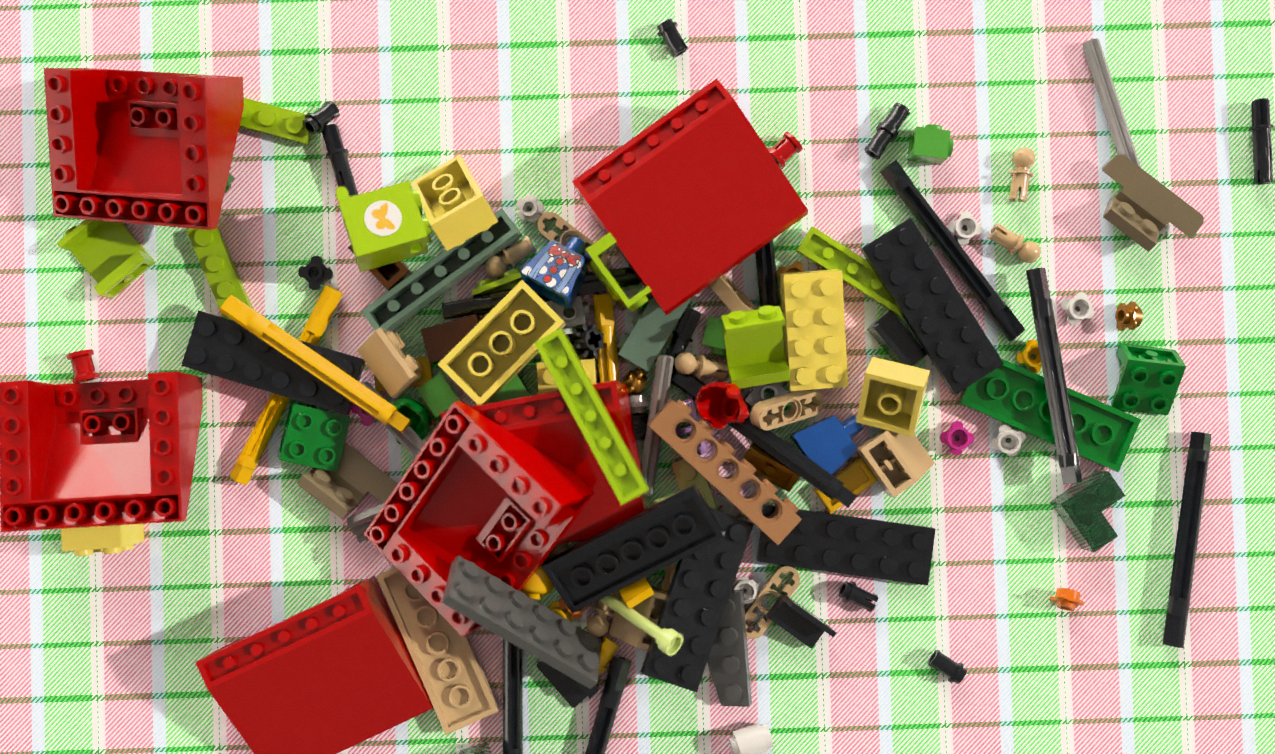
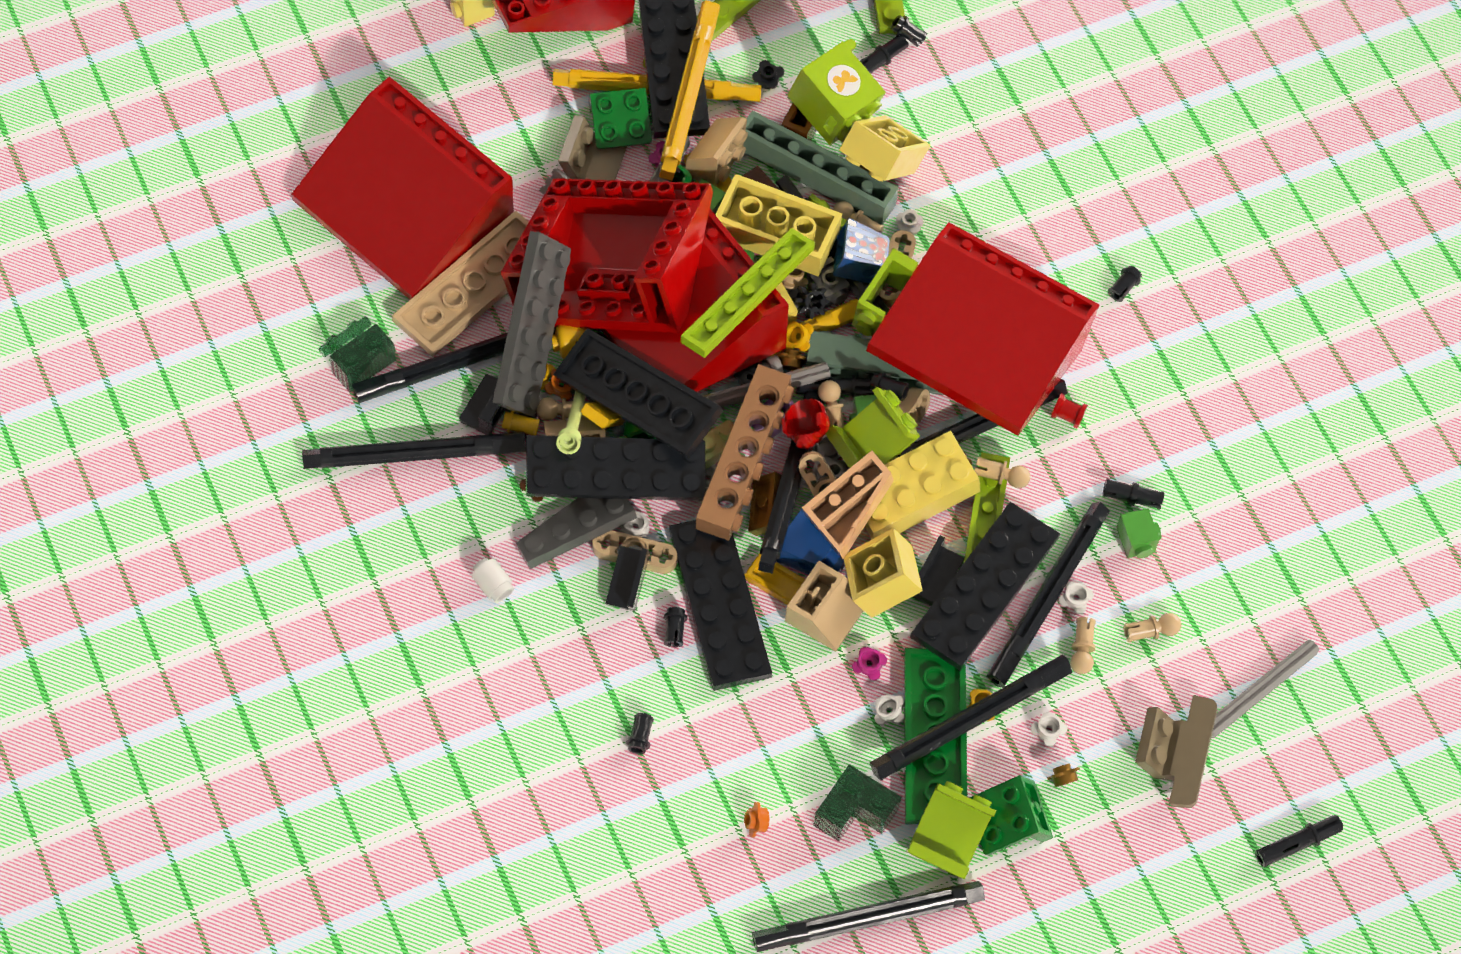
camera: 65 degrees right, 25 degrees down
none -> yellow plate [786,321,814,352]
none -> light nougat wedge [802,451,894,559]
none -> black pin [870,372,909,401]
none -> lime panel [906,781,996,879]
none -> tan pin [974,457,1031,489]

